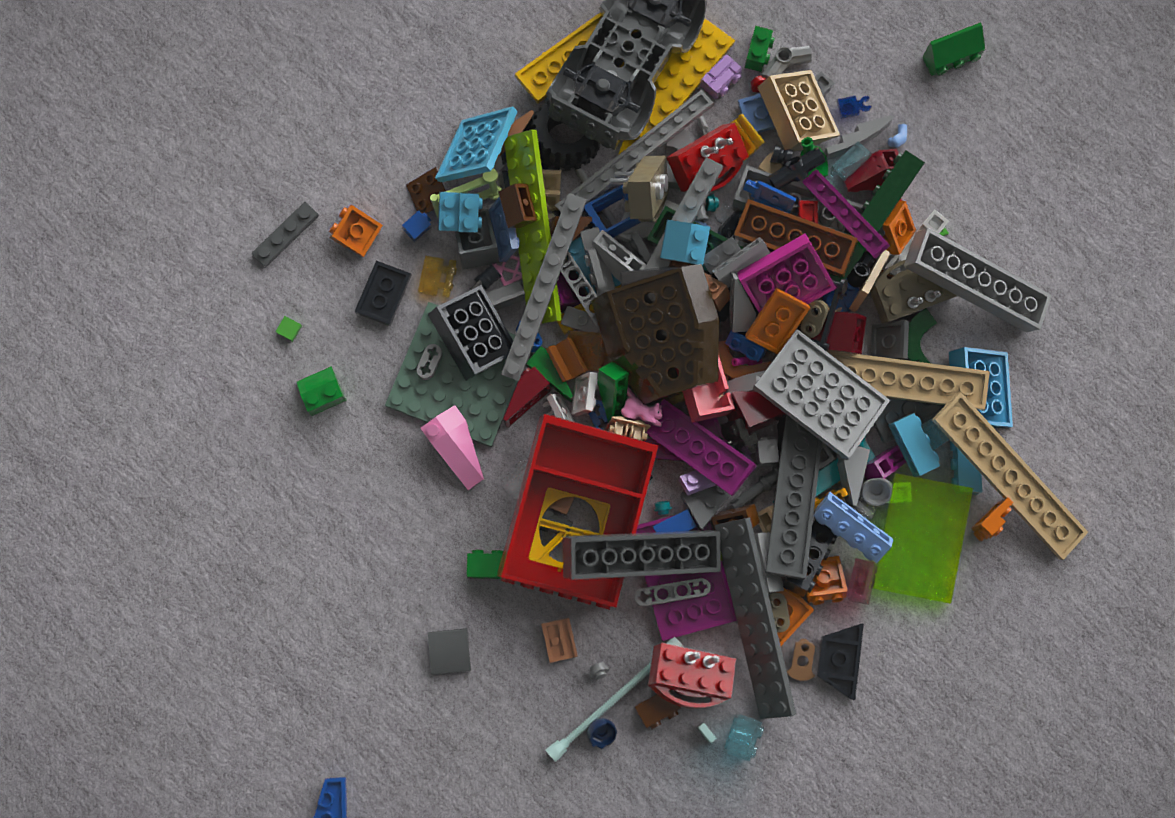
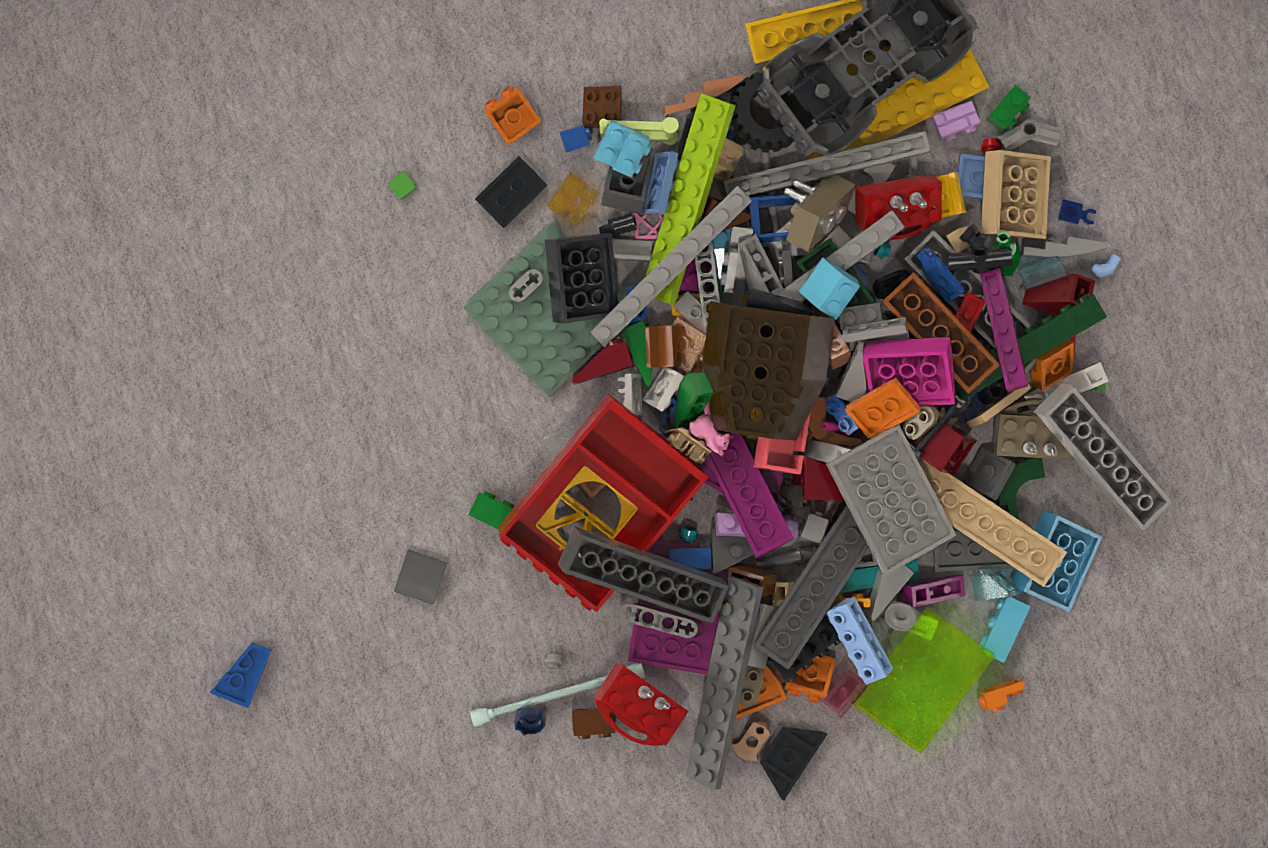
camera: 25 degrees right, 10 degrees up
dark grey plate [252,202,319,267] -> none
green slope [297,366,347,416] -> none
bright pink wedge [421,405,484,490] -> none
medium azure plate [435,107,518,182] -> none
reddish brown brick [499,184,537,228] -> none
nougat plate [541,618,578,663] -> none
light aqua tile [697,722,717,743] -> none
clear light blue brick [723,714,764,761] -> none
medium azure brick [888,413,940,477] -> none
green slope [922,22,985,76] -> none
tan plate [932,392,1088,560] -> none

